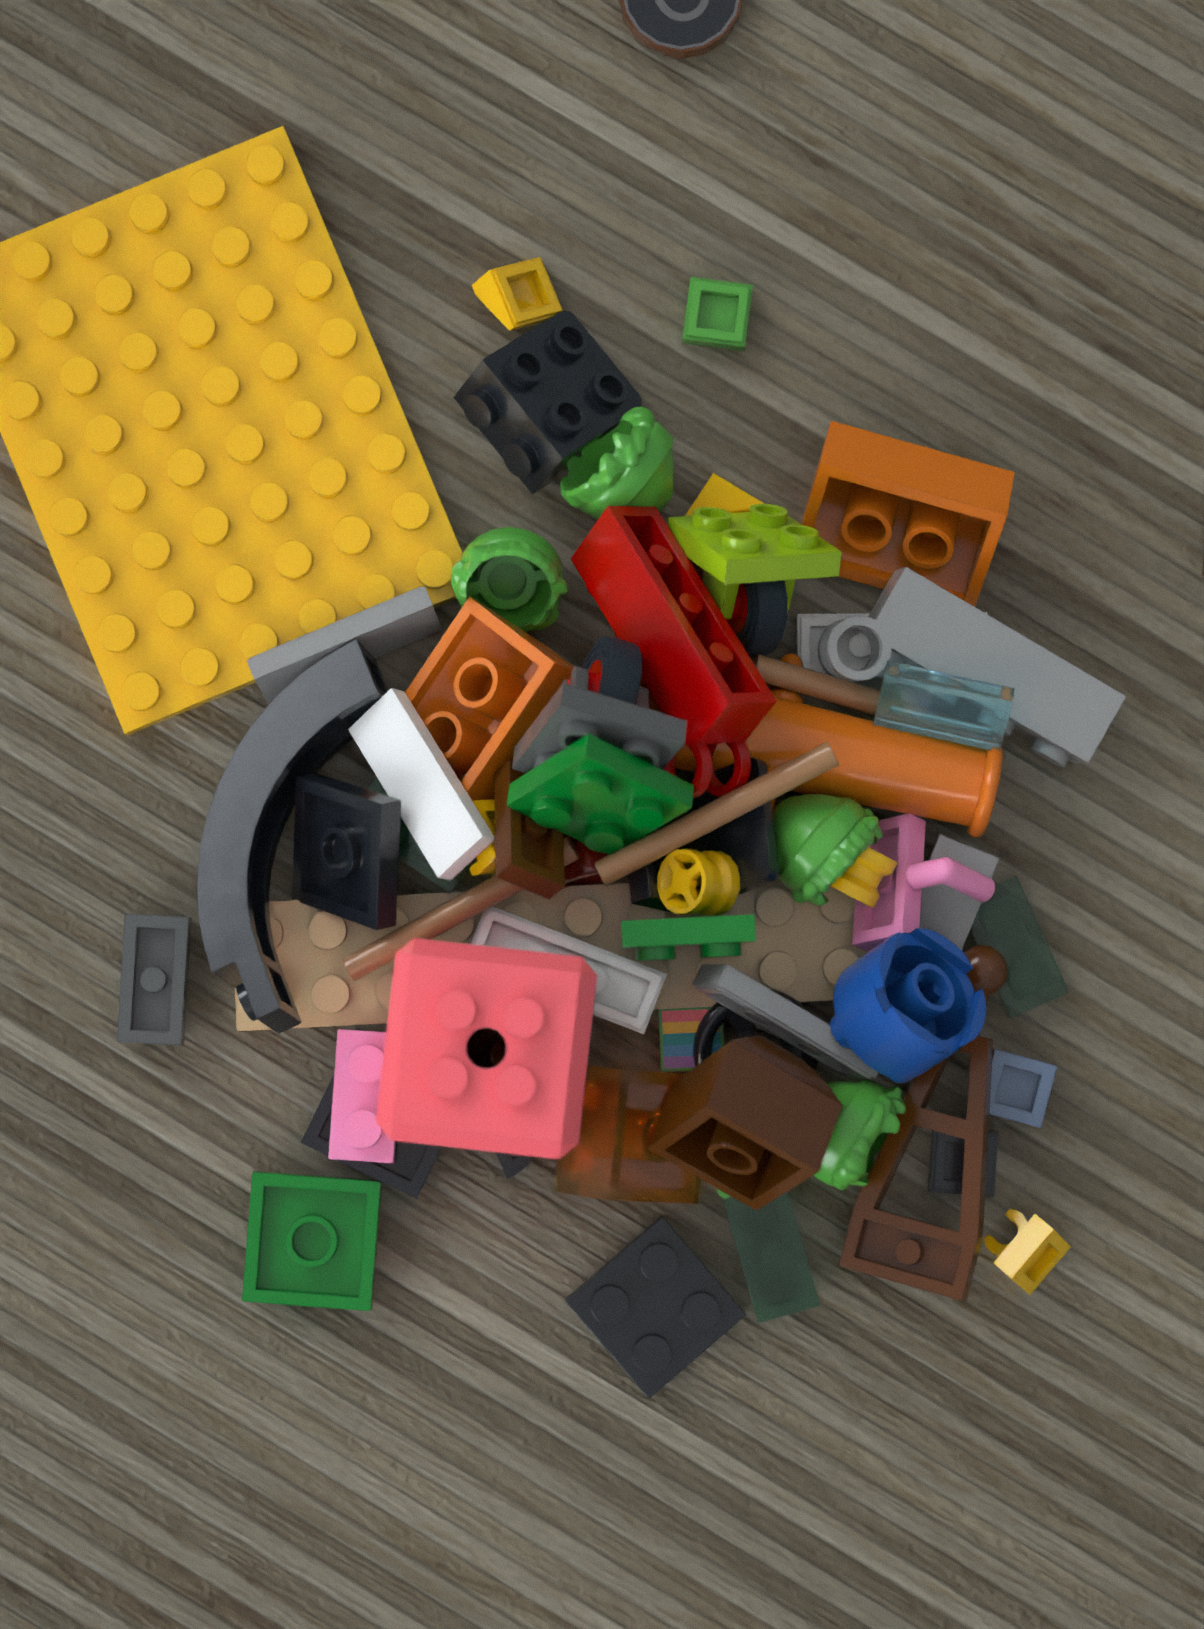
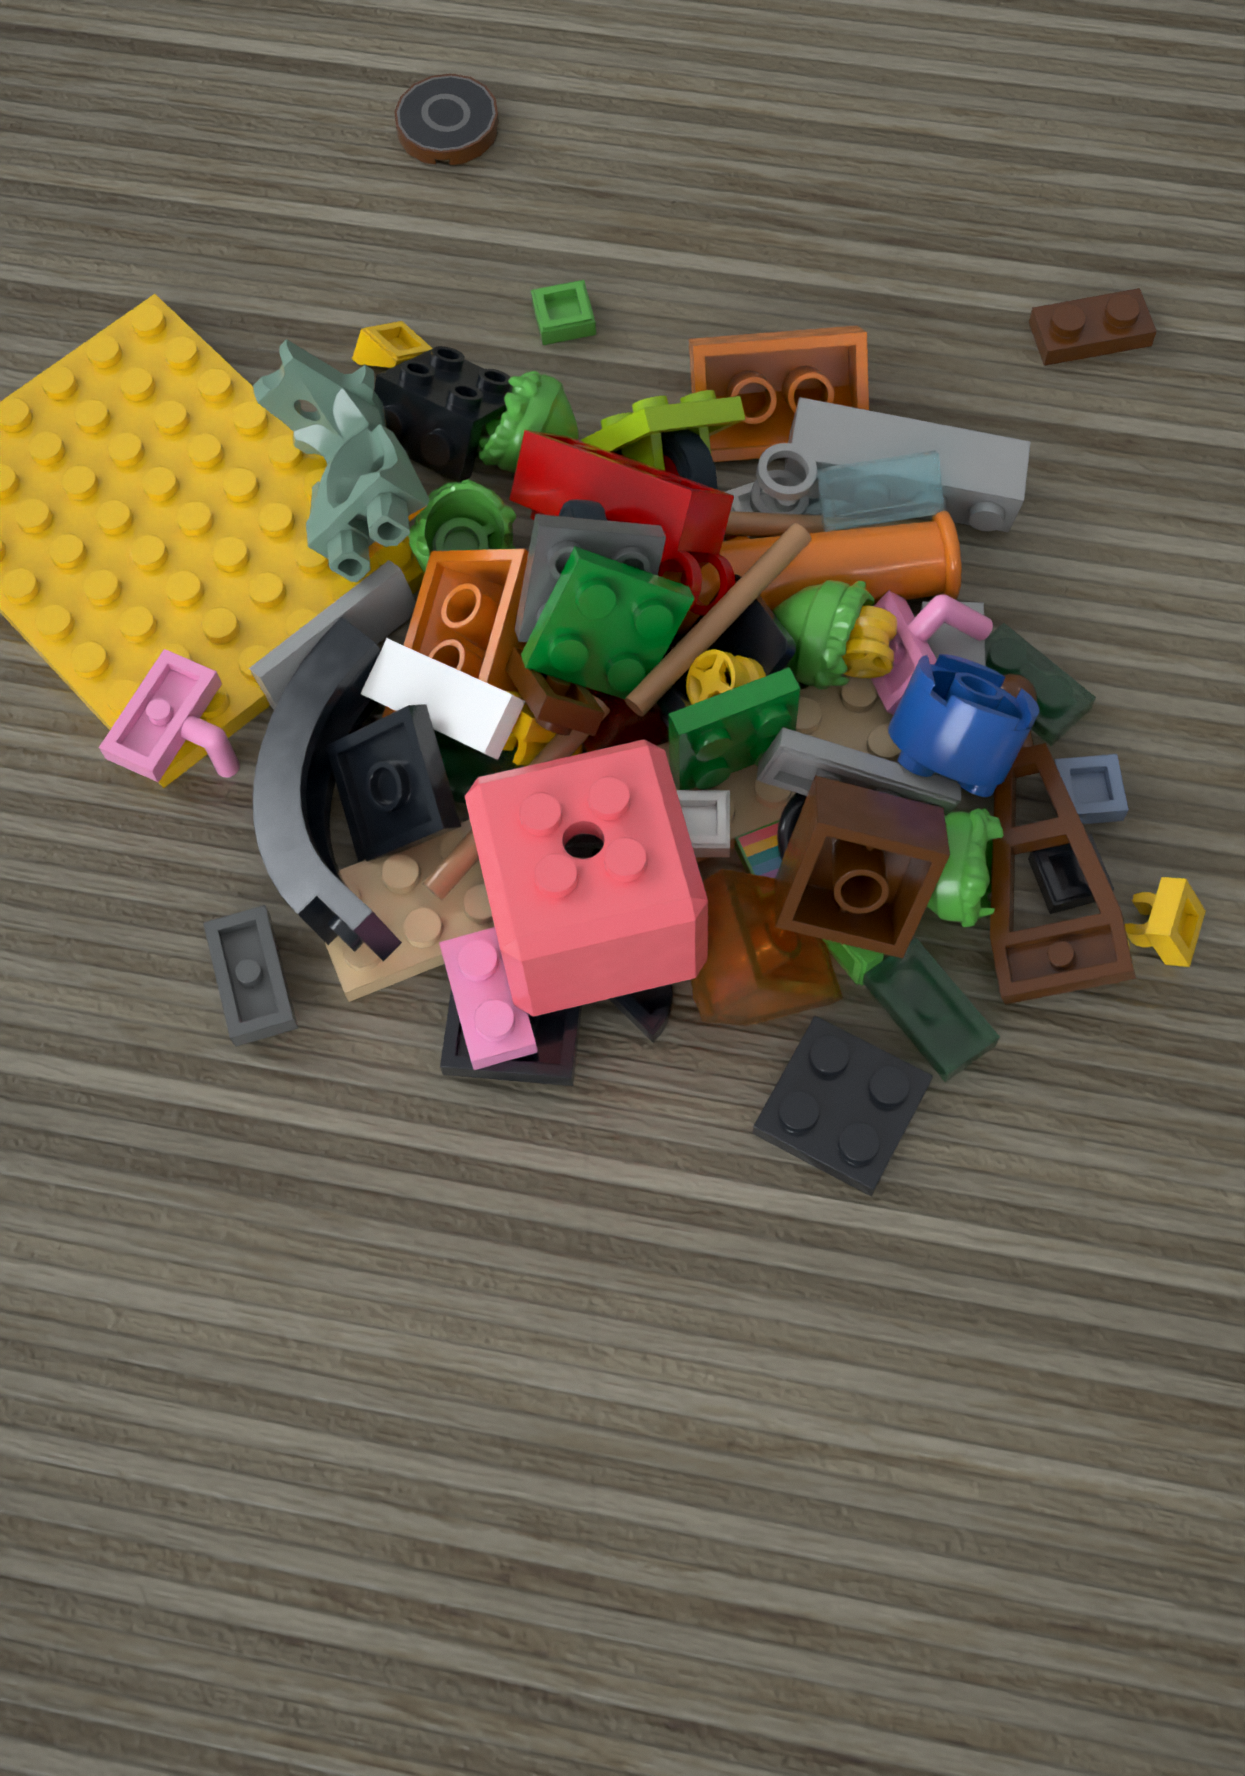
camera: 15 degrees left, 20 degrees down
green plate [242,1171,382,1311] -> none
none -> bright pink plate [99,649,240,782]
none -> sand green hips [253,339,430,582]

